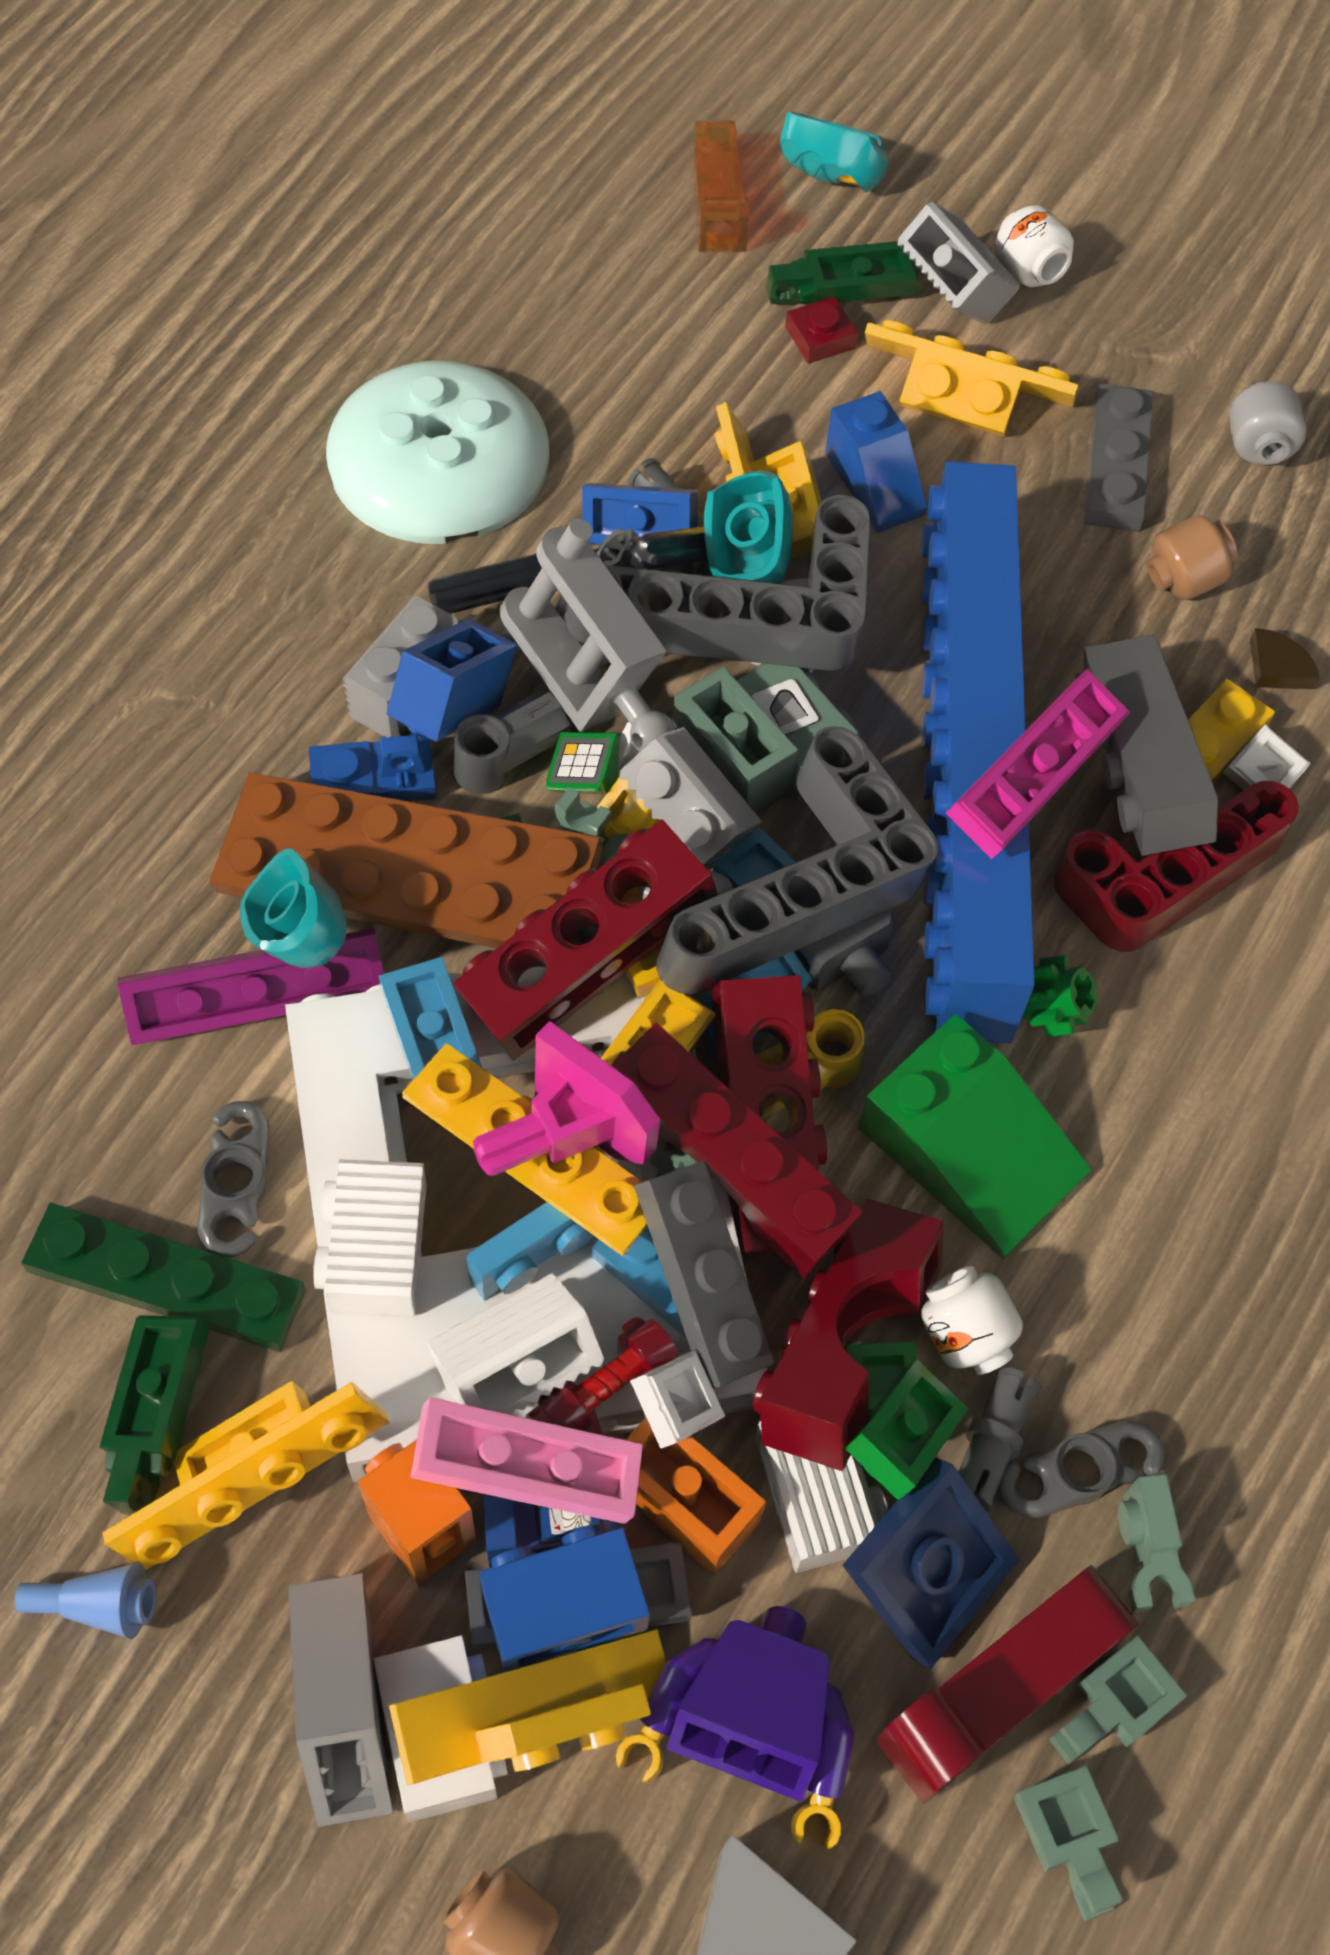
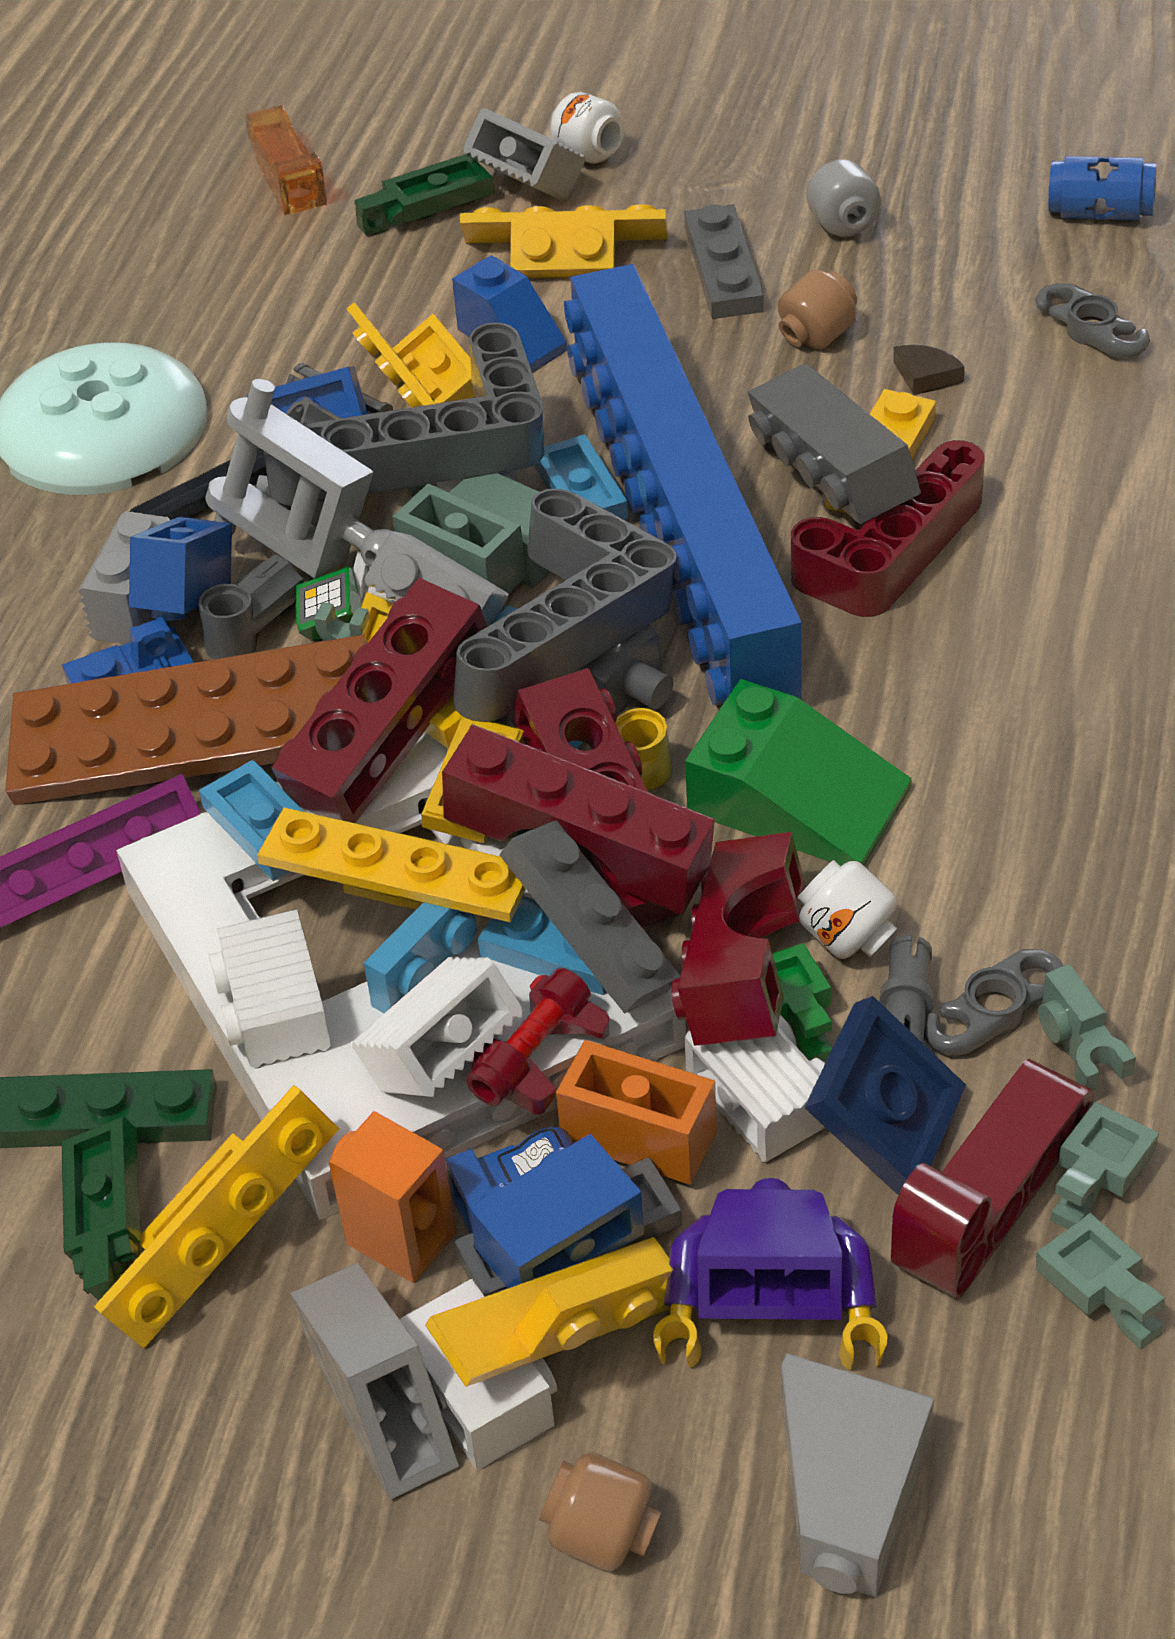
camera: 10 degrees left, 15 degrees down
medium blue cone [15,1563,156,1639] -> none
dark grey piece [198,1101,270,1258] -> none
teal piece [240,848,347,968] -> none
bright pink plate [410,1397,643,1524] -> none
dark pink piece [473,1021,660,1176] -> none
black axle [626,526,708,570] -> none
white tile [631,1350,725,1448] -> none
teal piece [704,470,794,584] -> none
sticker [752,679,818,734] -> none
teal piece [780,111,889,193] -> none
dark red plate [785,297,858,364] -> none
green plate [845,1359,968,1501] -> none
dark pink plate [946,669,1131,859] -> none
green gear [1023,955,1098,1037] -> none
white tile [1222,724,1311,791] -> none
none -> dark azure plate [534,434,628,520]

